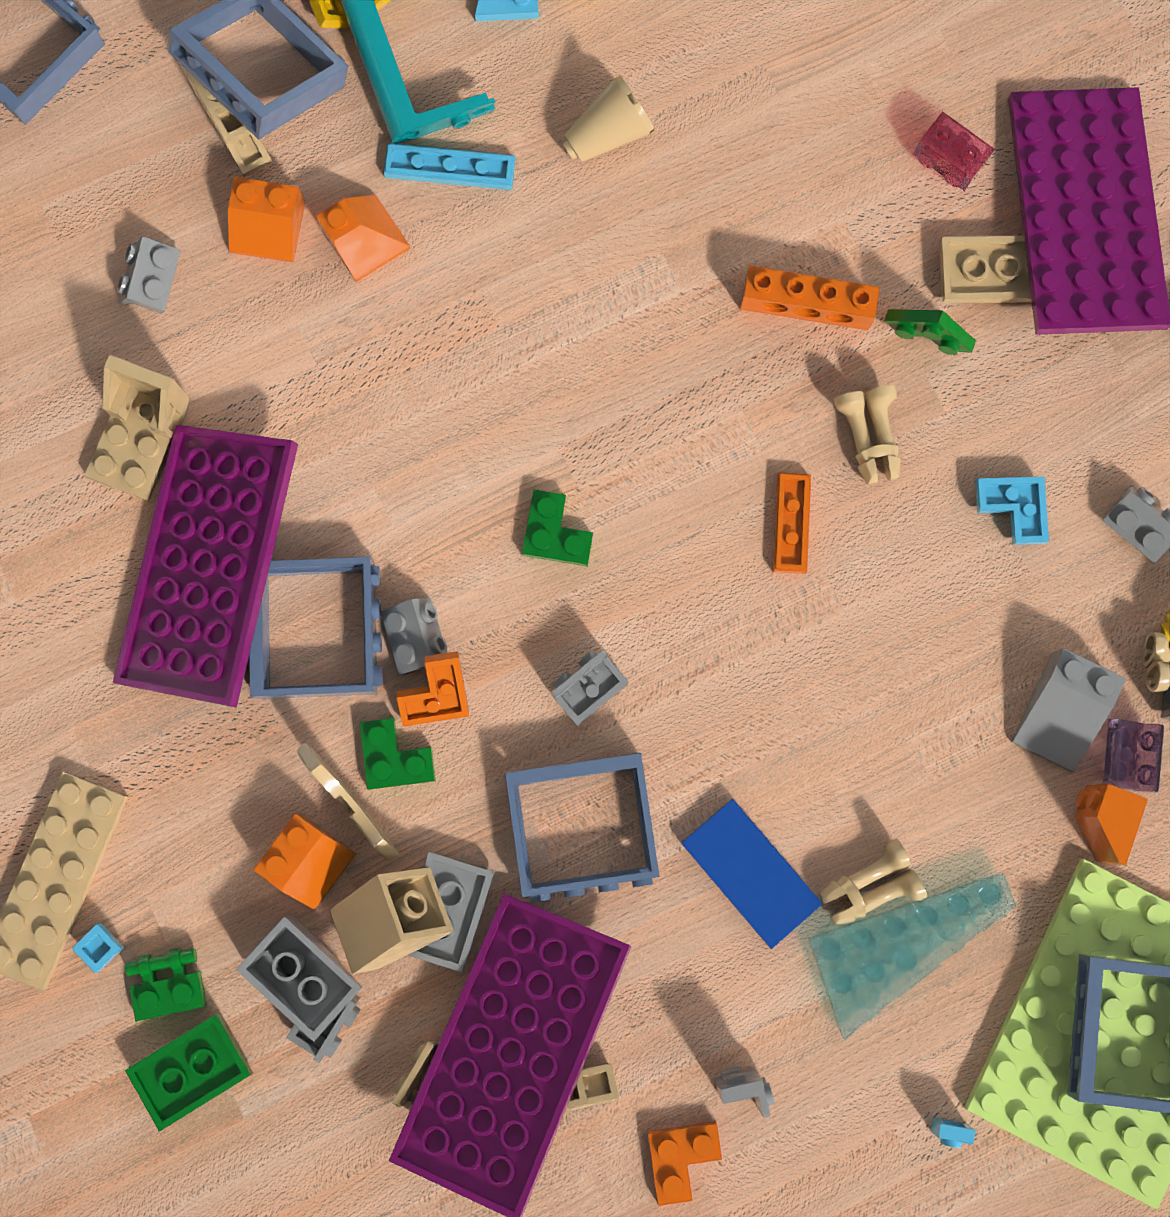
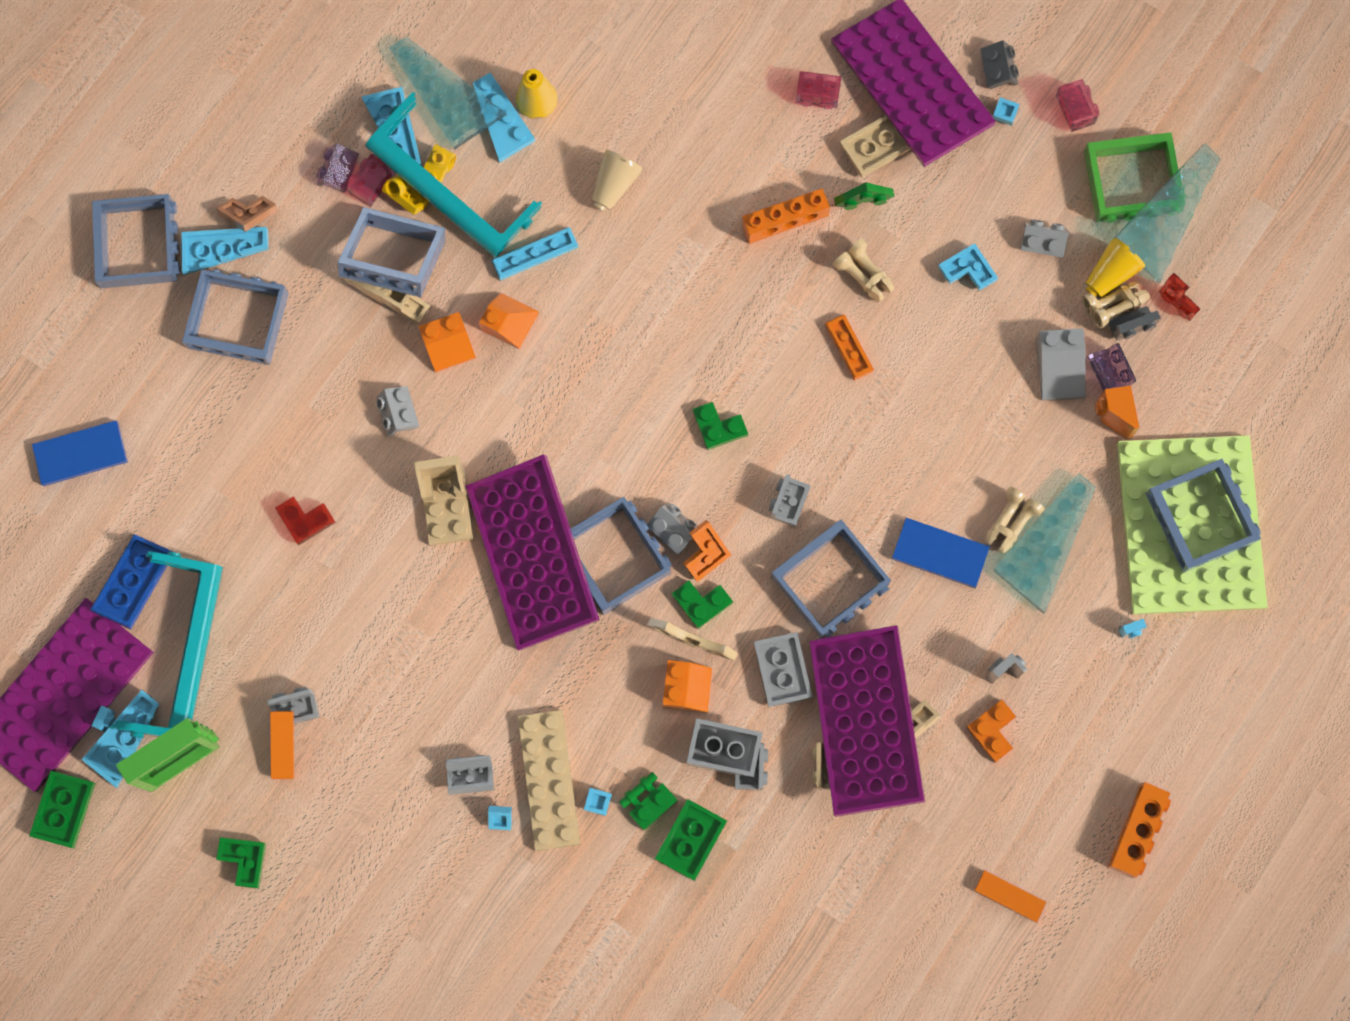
camera: 25 degrees left, 5 degrees down
tan slope [330,867,454,974] -> none

